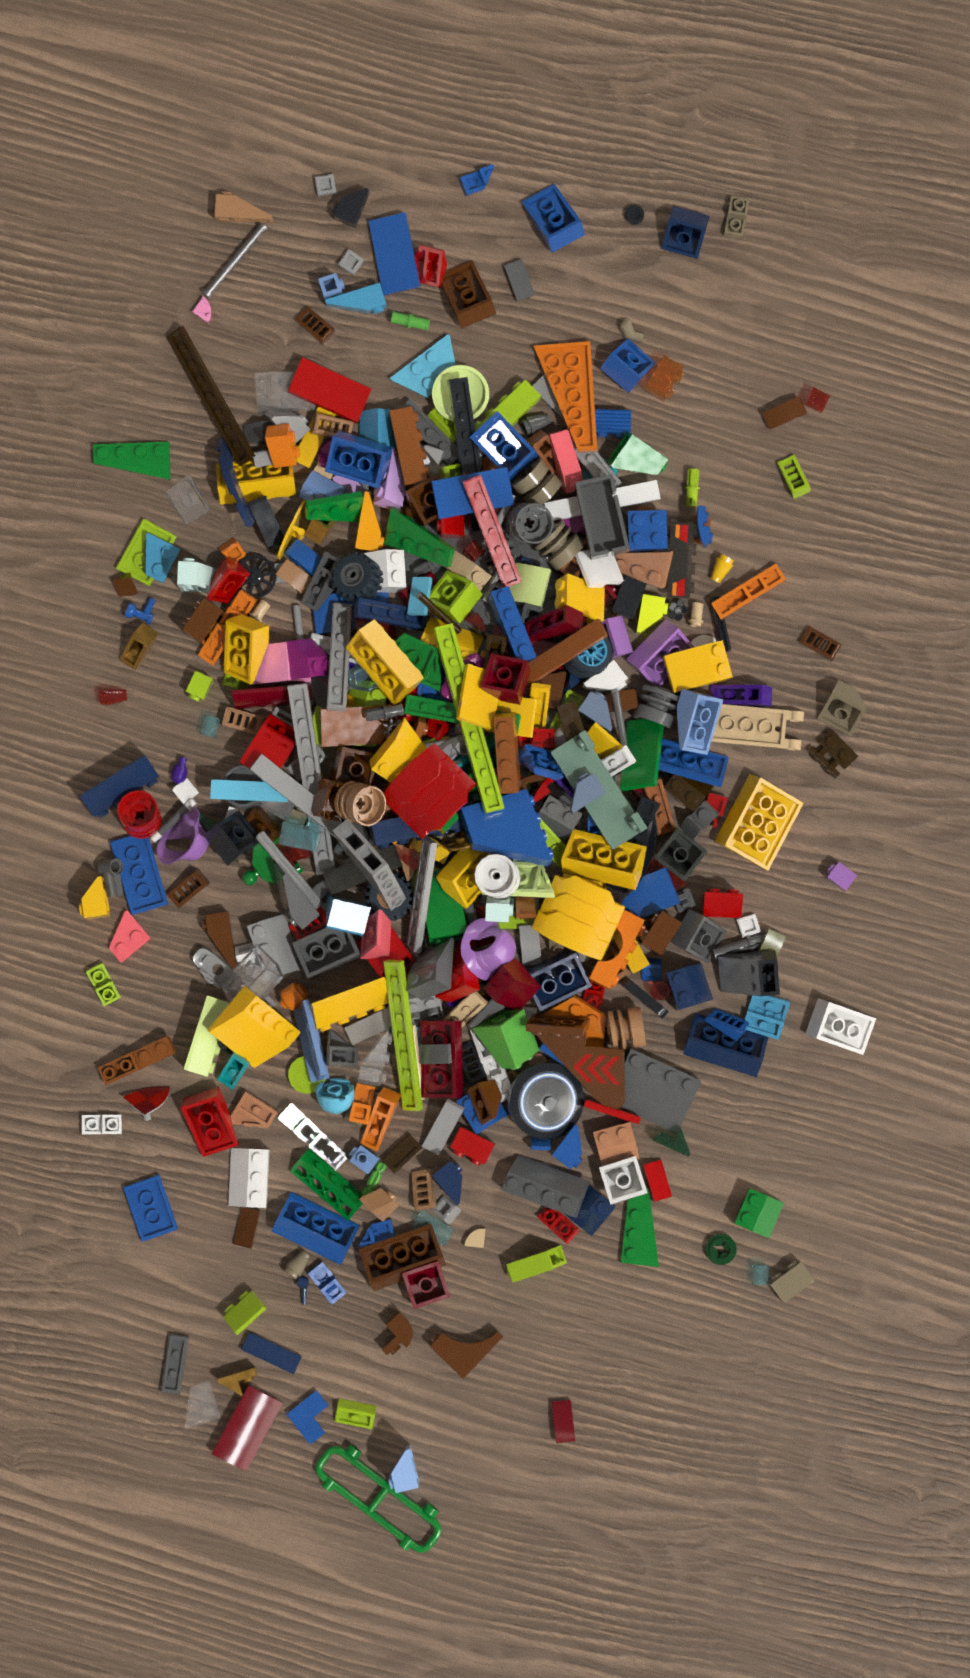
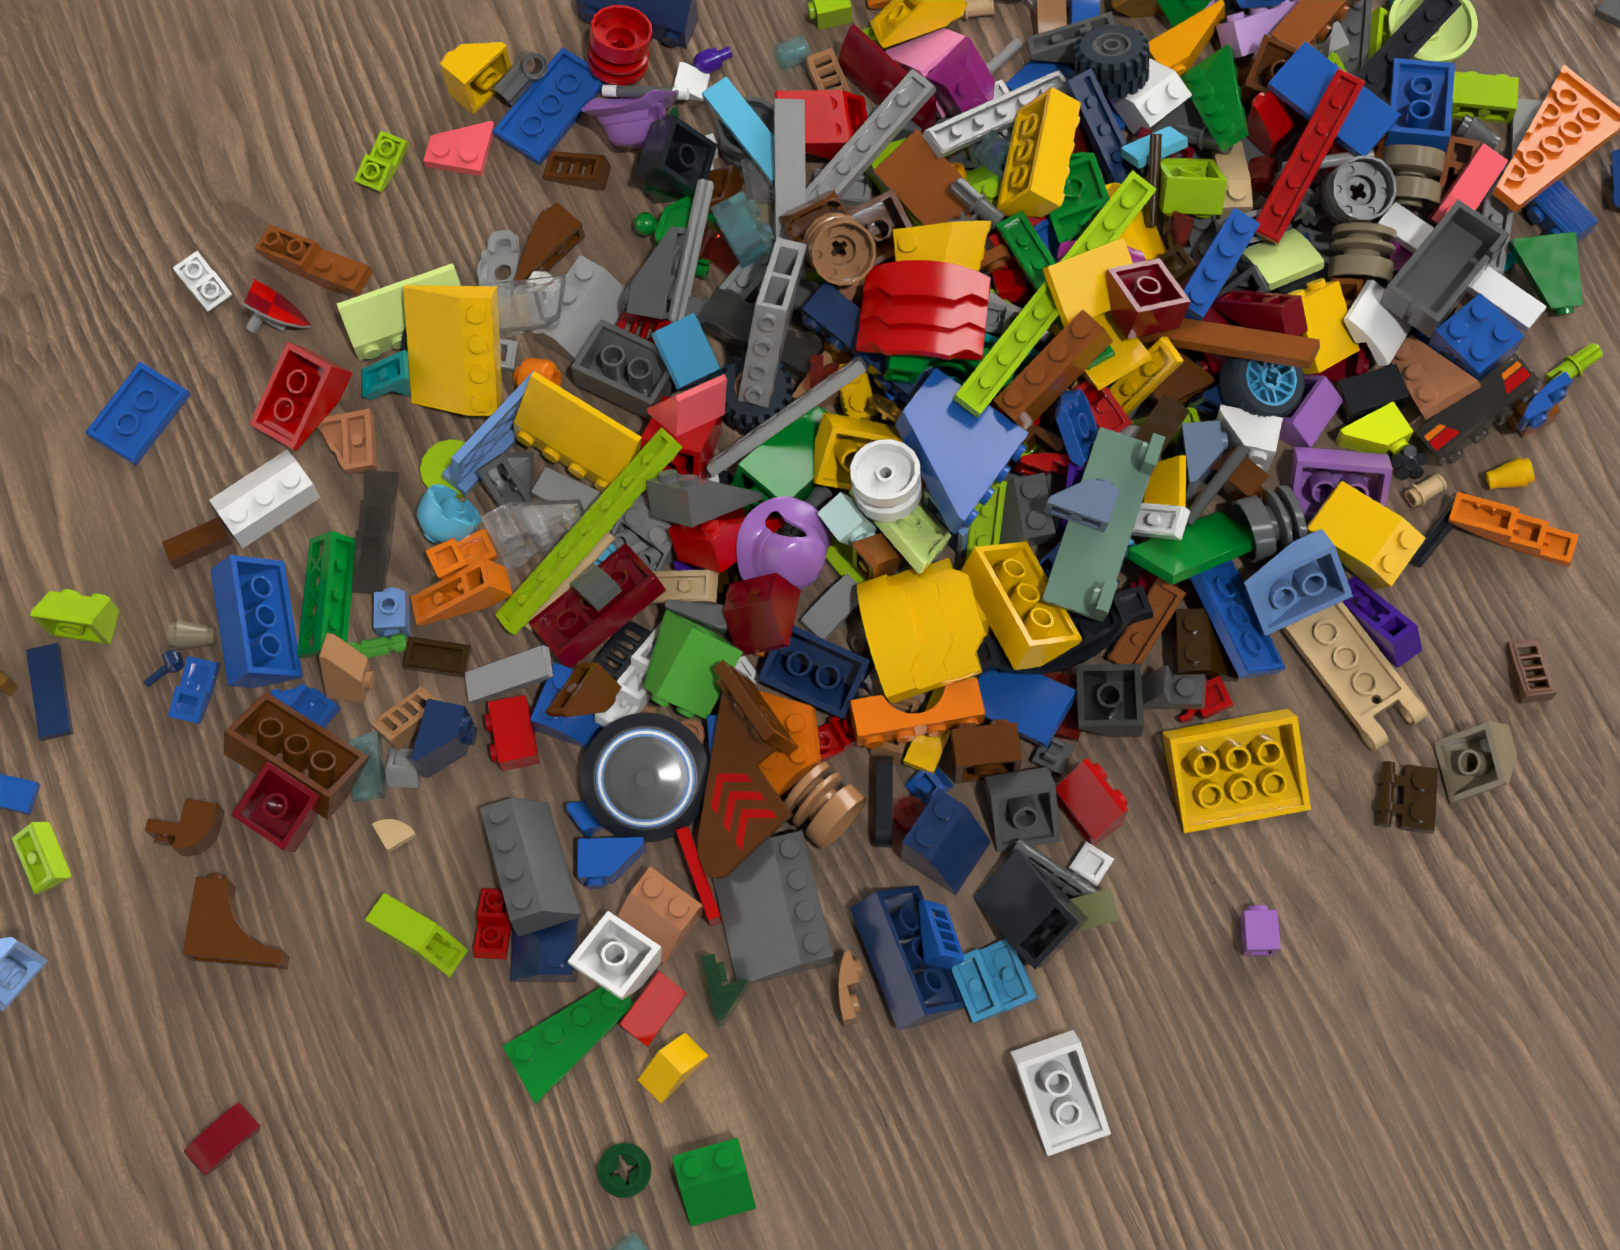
camera: 55 degrees right, 15 degrees down
none -> yellow slope [638,1033,709,1104]
none -> medium nougat slope [838,950,864,1027]

